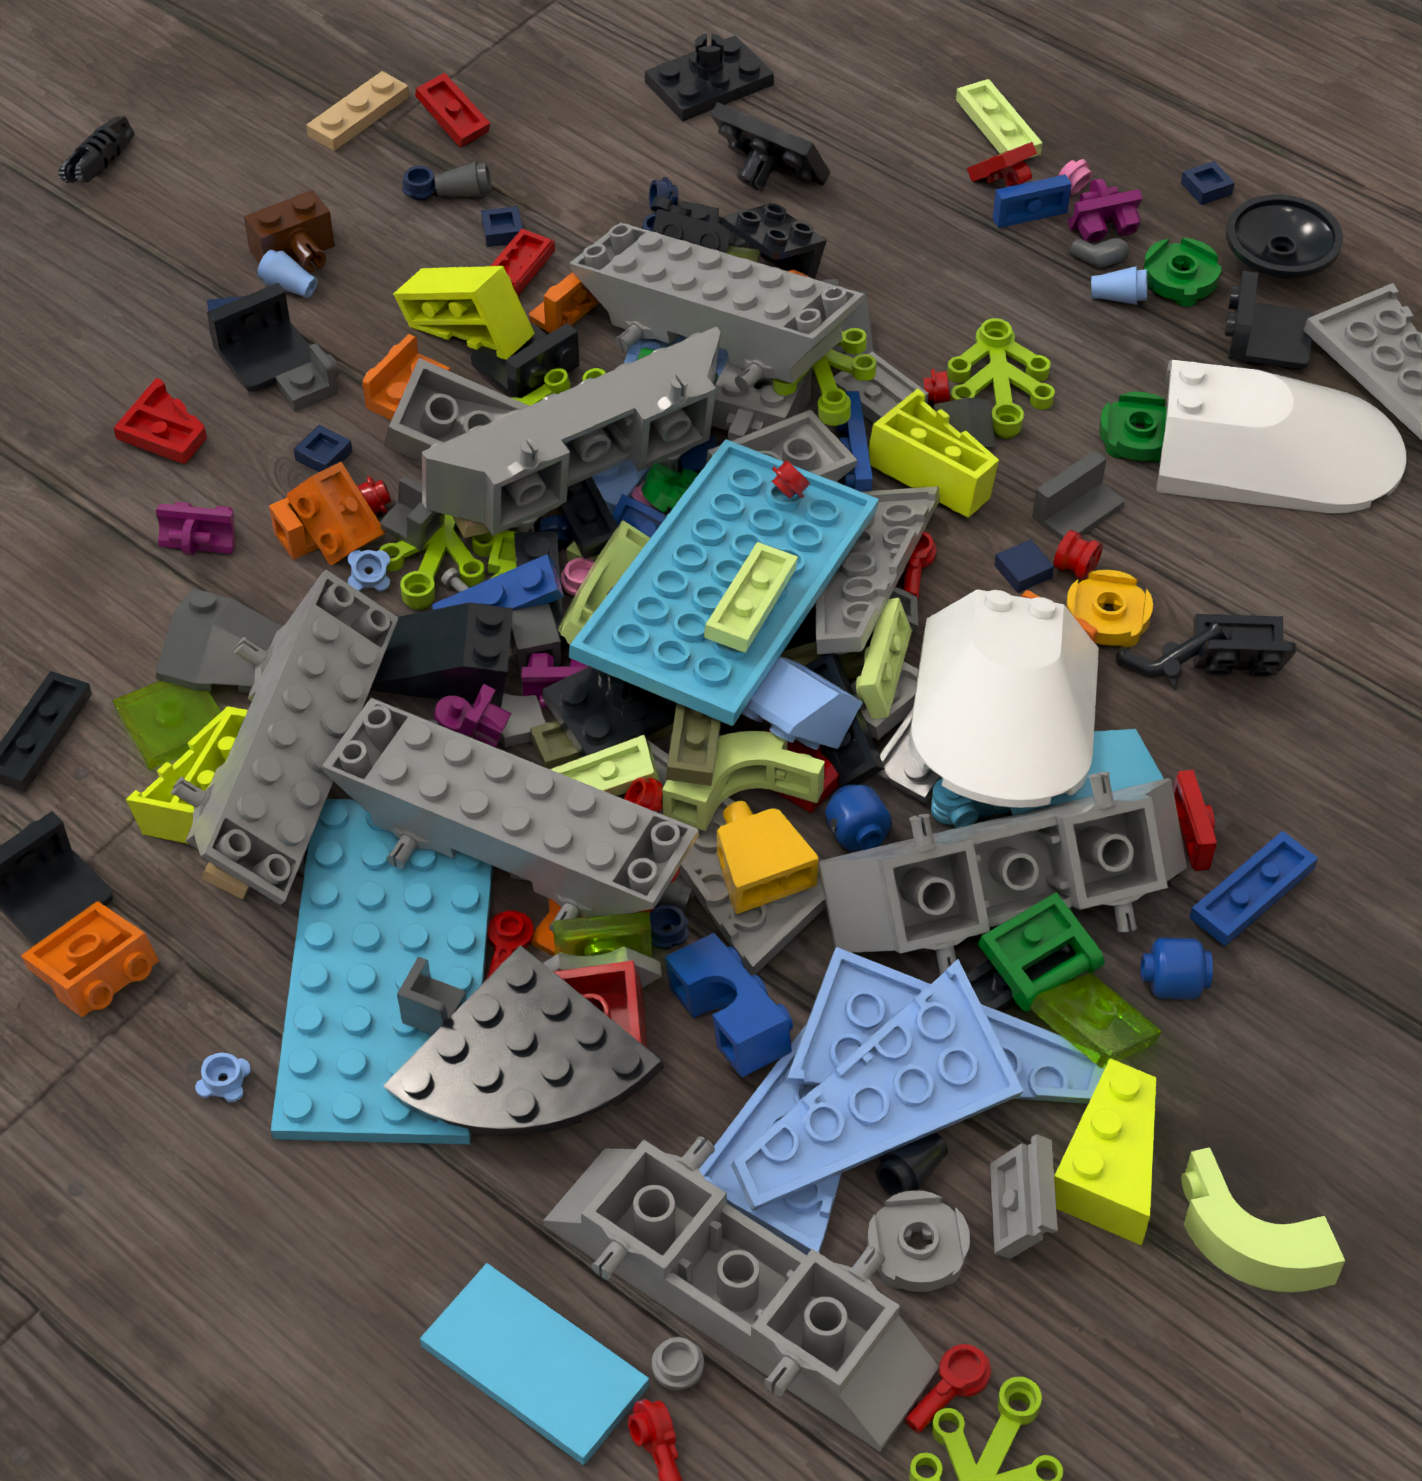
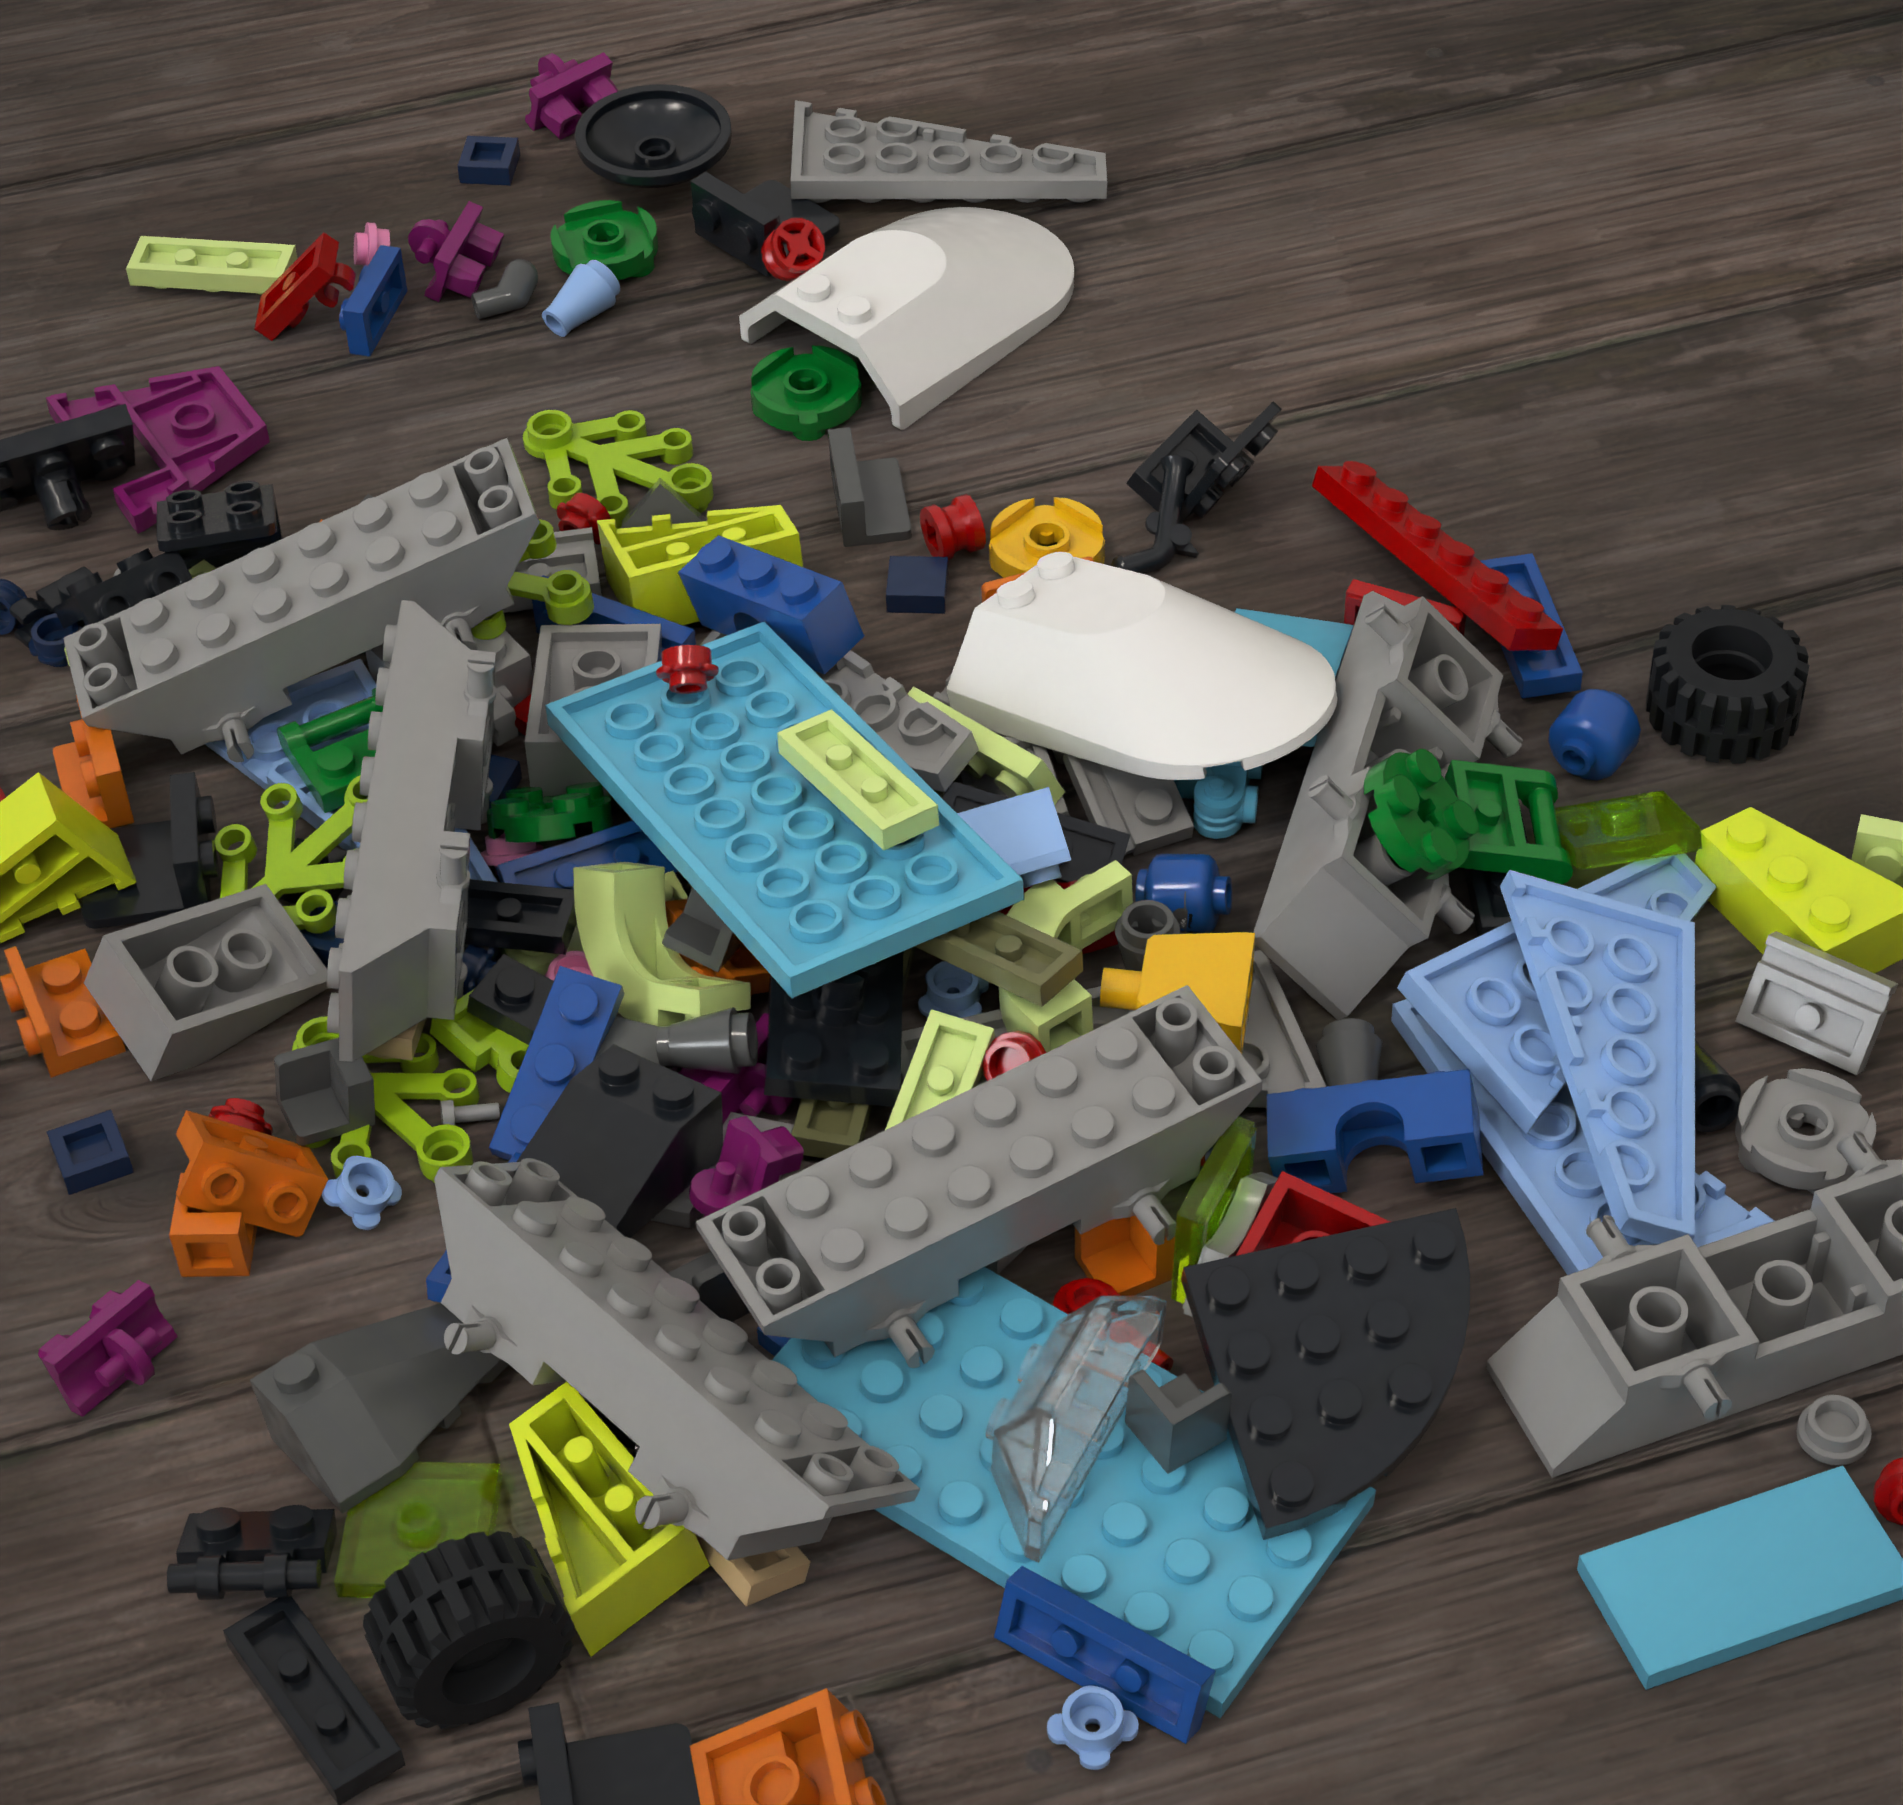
camera: 55 degrees left, 5 degrees down
none -> magenta wing [46,366,270,533]
none -> black plate [167,1505,337,1600]
none -> black tyre [363,1531,575,1729]
none -> magenta hips [525,52,618,140]
none -> dark grey cone [656,1007,758,1074]
none -> blue arch [678,535,864,675]
none -> red wheel [761,218,825,281]
none -> clear wedge [986,1296,1167,1563]
none -> blue plate [994,1566,1216,1744]
none -> dark grey cone [1115,900,1180,971]
none -> red plate [1312,461,1564,651]
none -> dark grey cone [1316,1018,1383,1087]
none -> green plate [1364,748,1479,880]
none -> black tyre [1646,605,1810,764]

